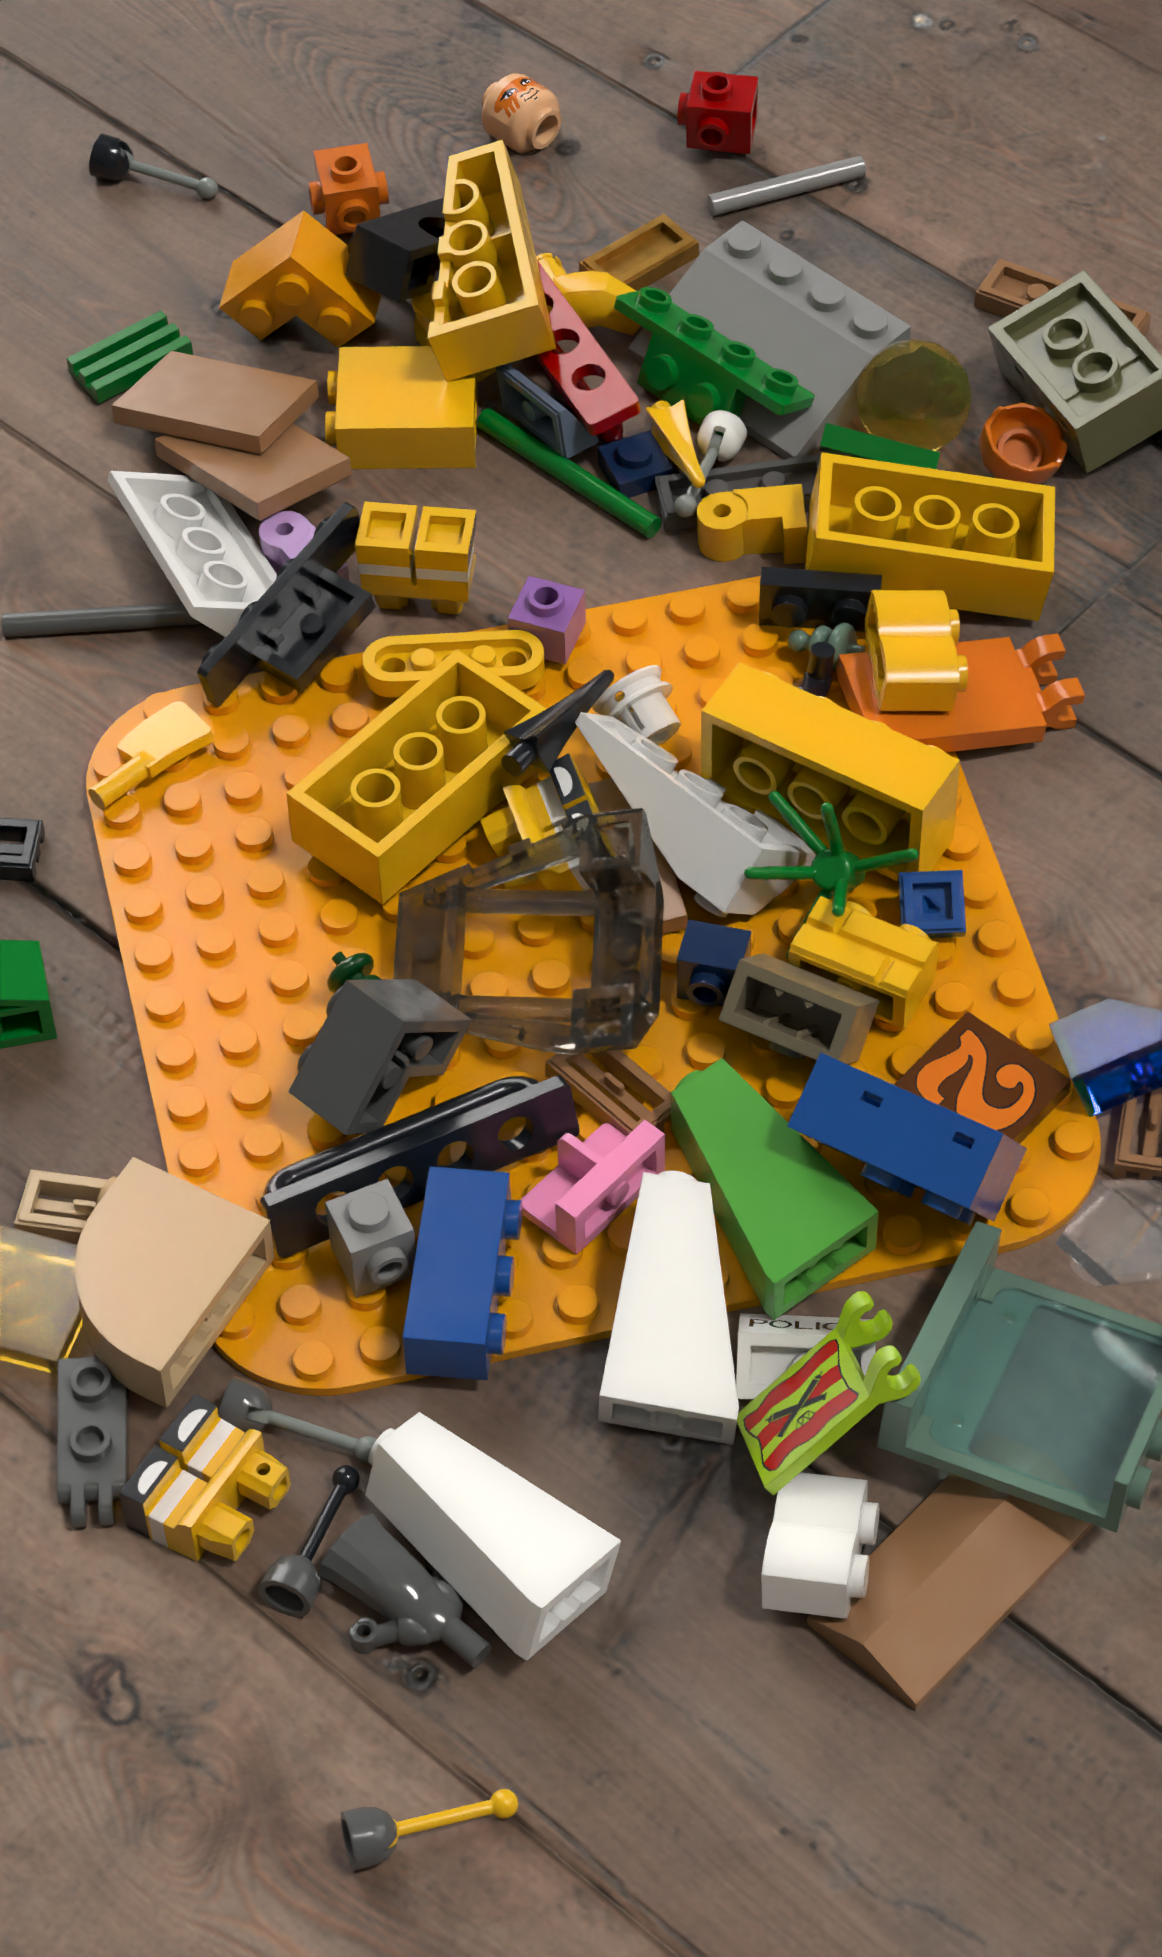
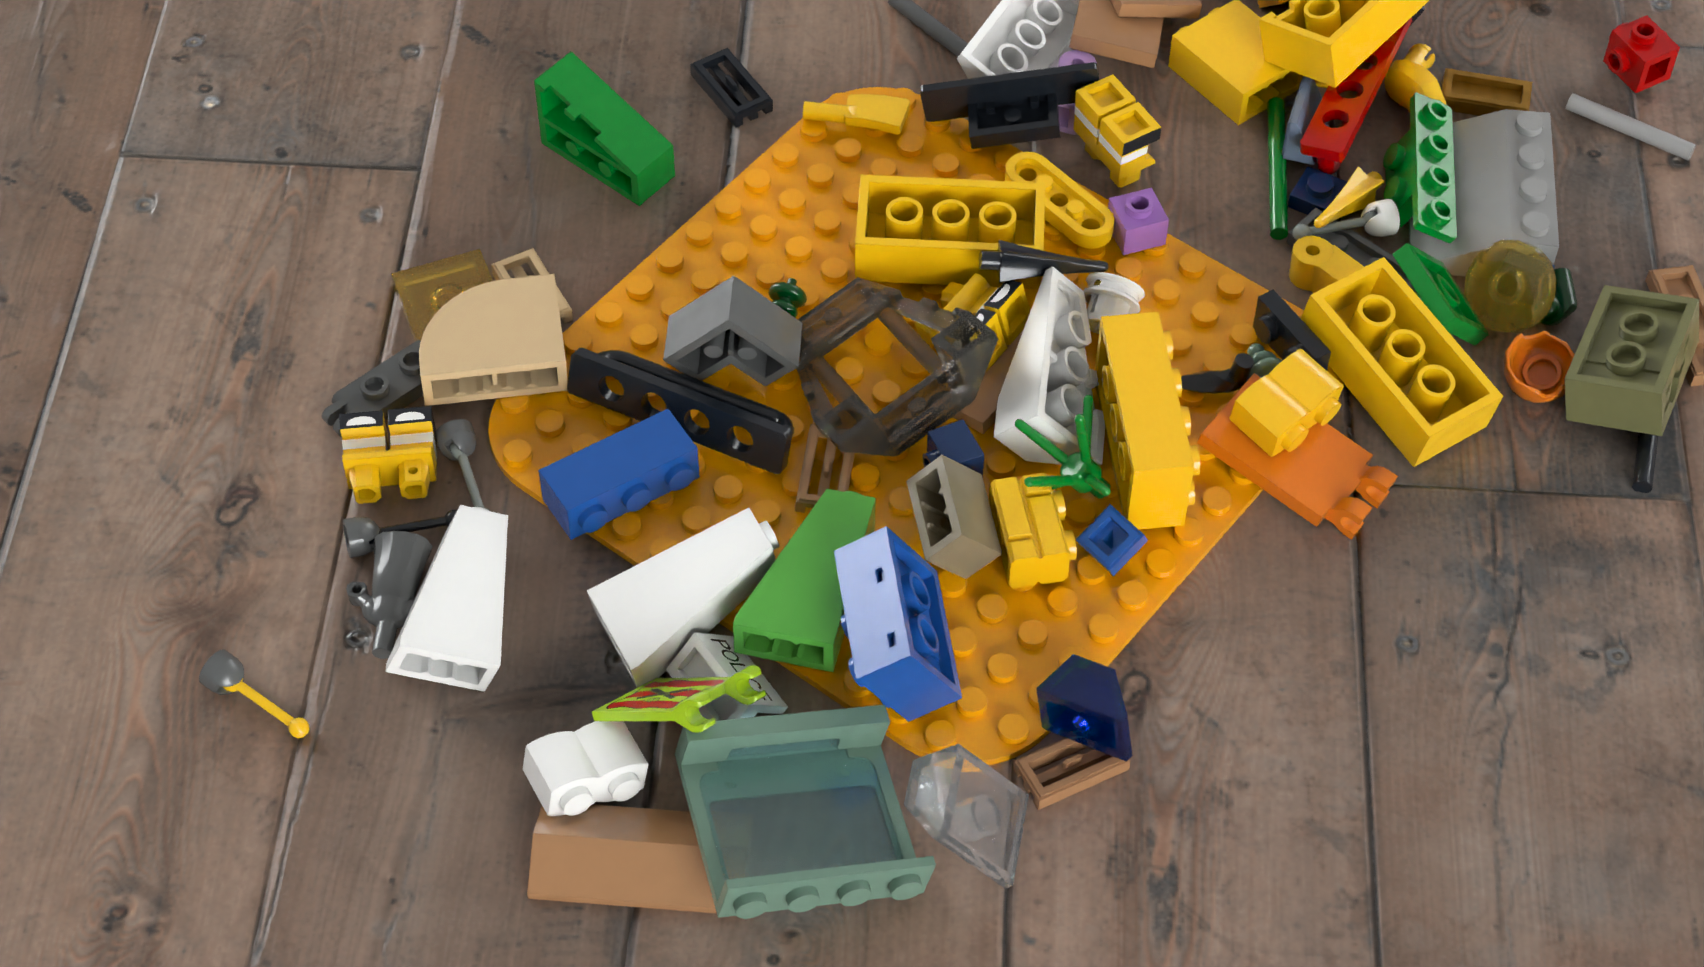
camera: 50 degrees right, 0 degrees up
light grey brick [325,1178,416,1298] -> none
bright pink panel [521,1120,665,1255] -> none
tile [894,1011,1071,1144] -> none

